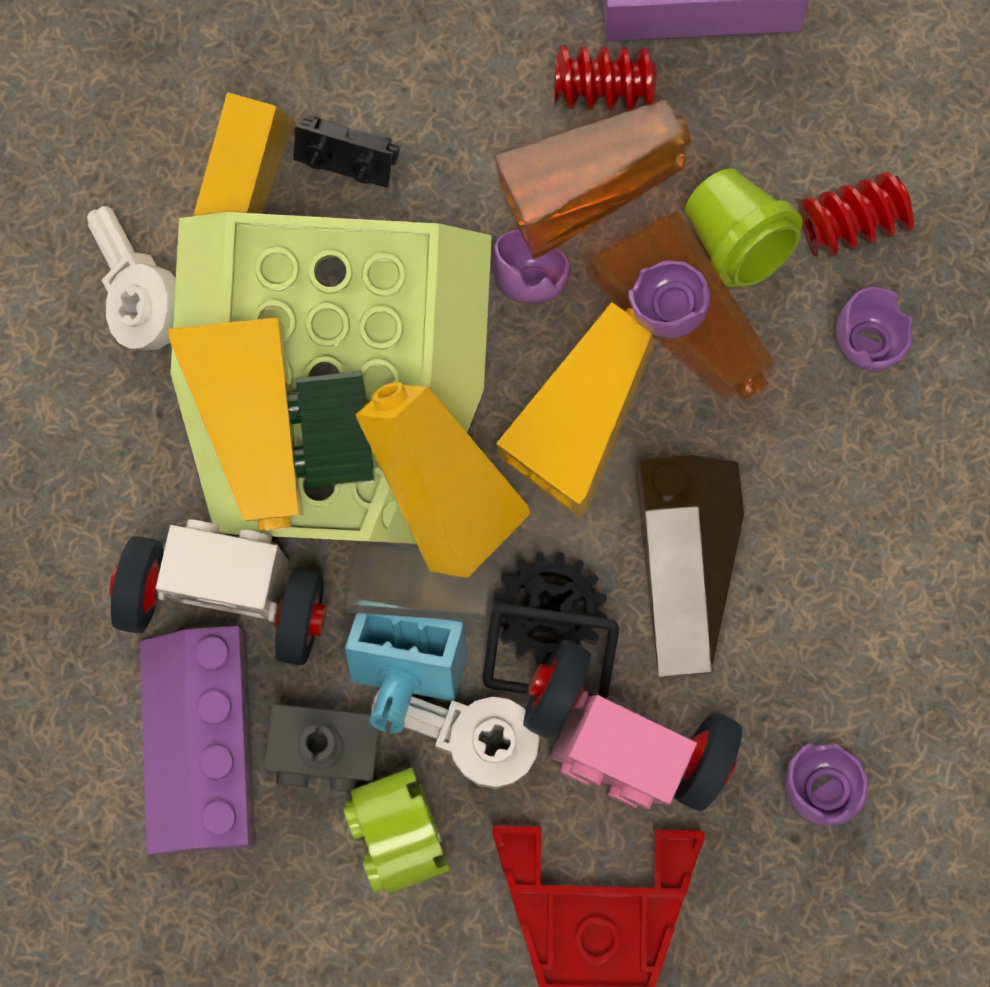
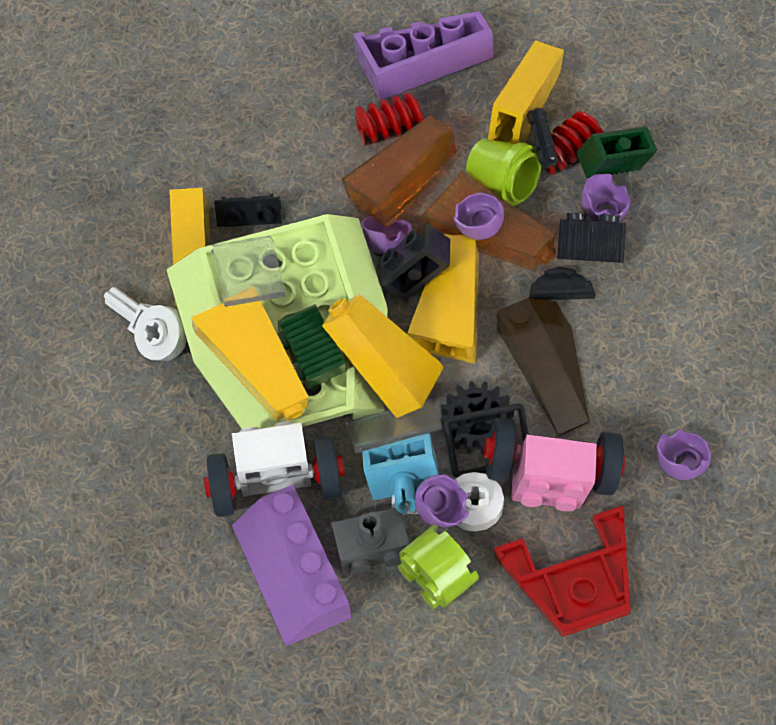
camera: 15 degrees left, 15 degrees down
none -> clear piece [211,235,286,307]
none -> black brick [380,222,451,301]
none -> medium lavender hair [415,474,469,528]
none -> yellow slope [488,40,564,144]
none -> black axle [527,108,558,168]
none -> black tile [529,267,595,300]
none -> black brick [557,213,626,263]
none -> dark green brick [577,126,657,178]

